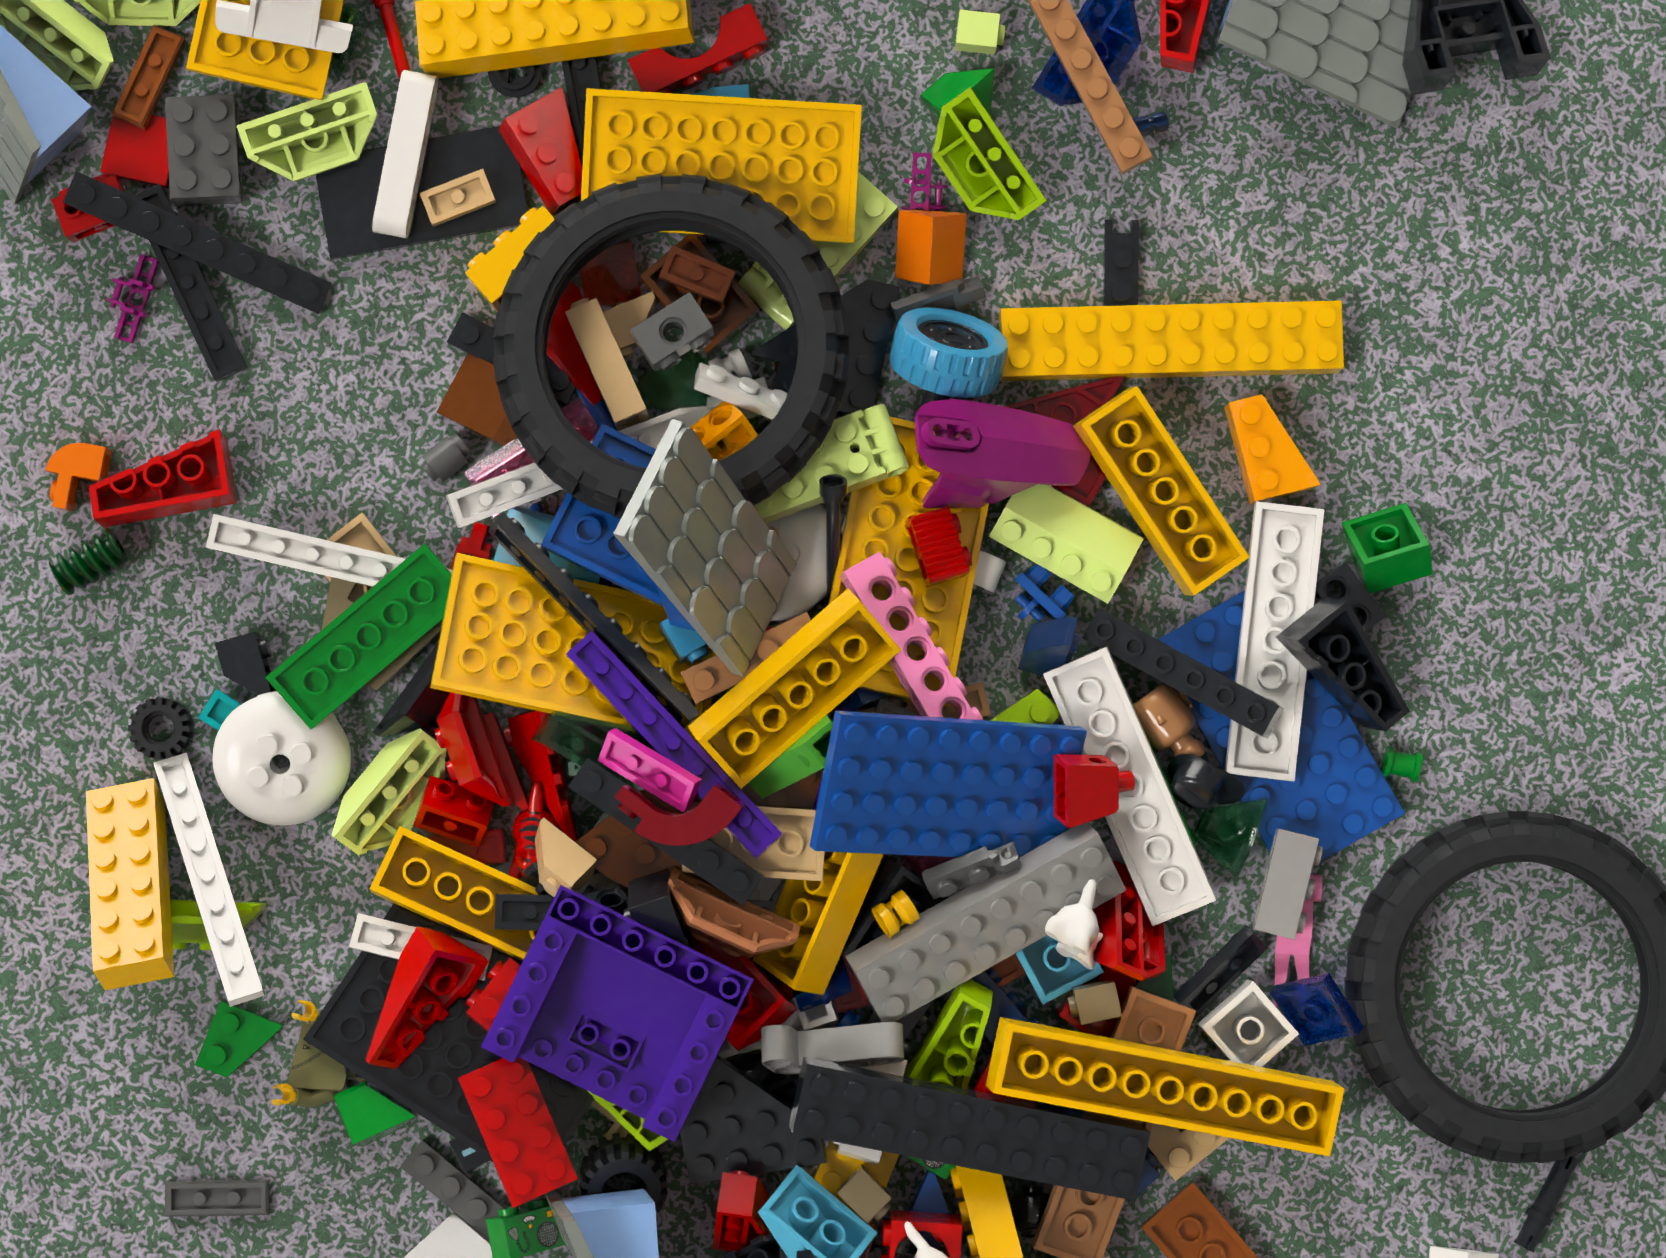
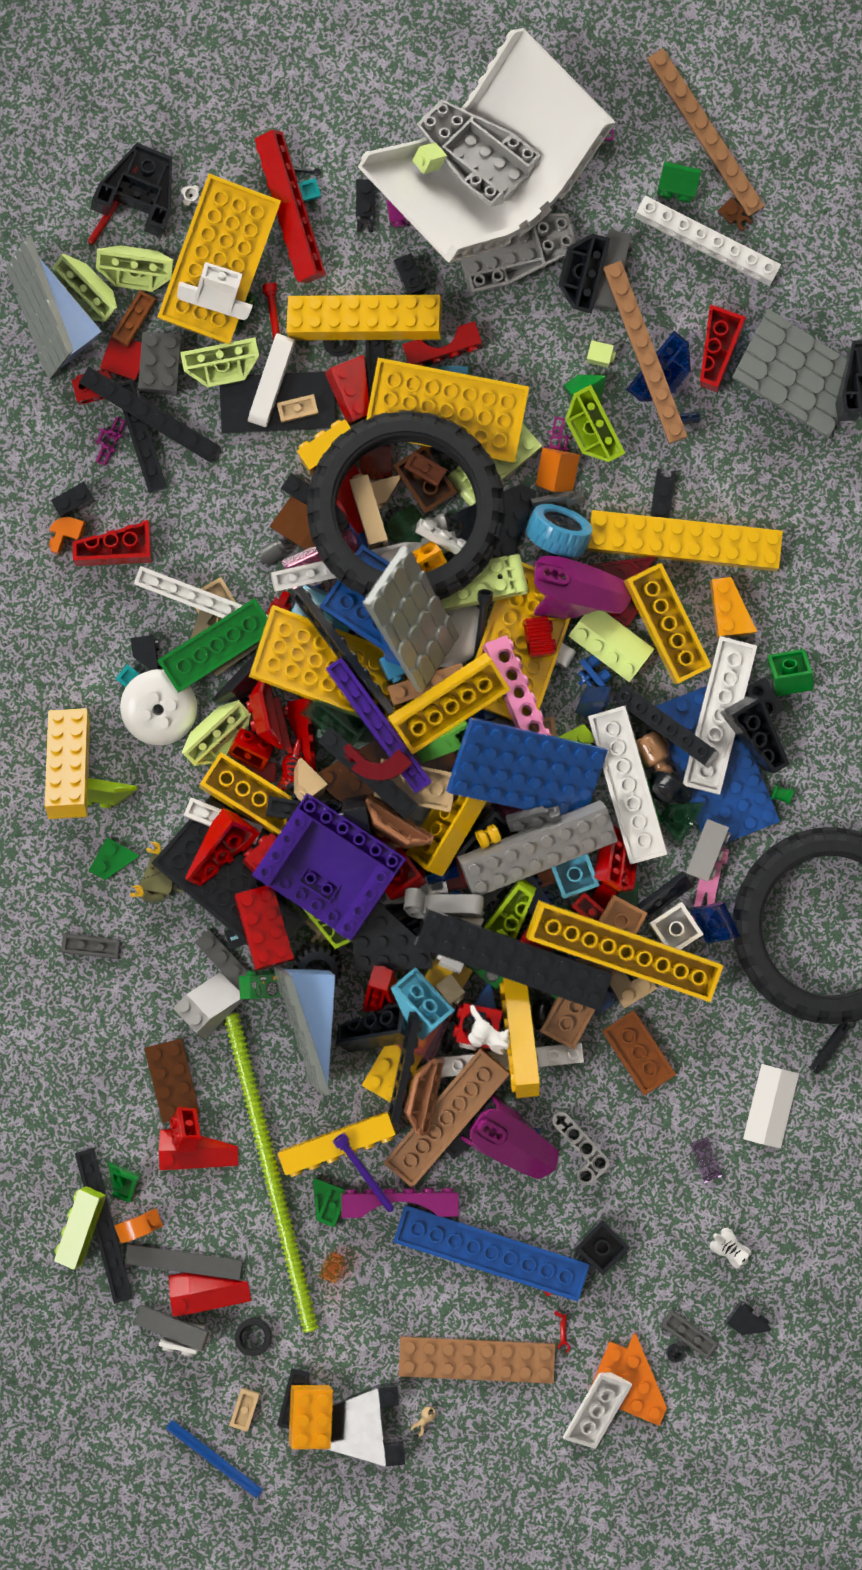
camera: 15 degrees right, 0 degrees up
dark green piece [49,527,128,595] -> none
black tyre [128,697,194,759] -> none
white plate [153,753,264,1007] -> none
green slope [334,1081,416,1147] -> none
dark pink plate [598,728,702,812] -> none
dark grey brick [630,292,714,372] -> none
white animal [1045,879,1103,970] -> none
red torso [1053,754,1135,828] -> none
dark tan brick [1067,979,1122,1025] -> none
none -> black brick [51,481,96,518]

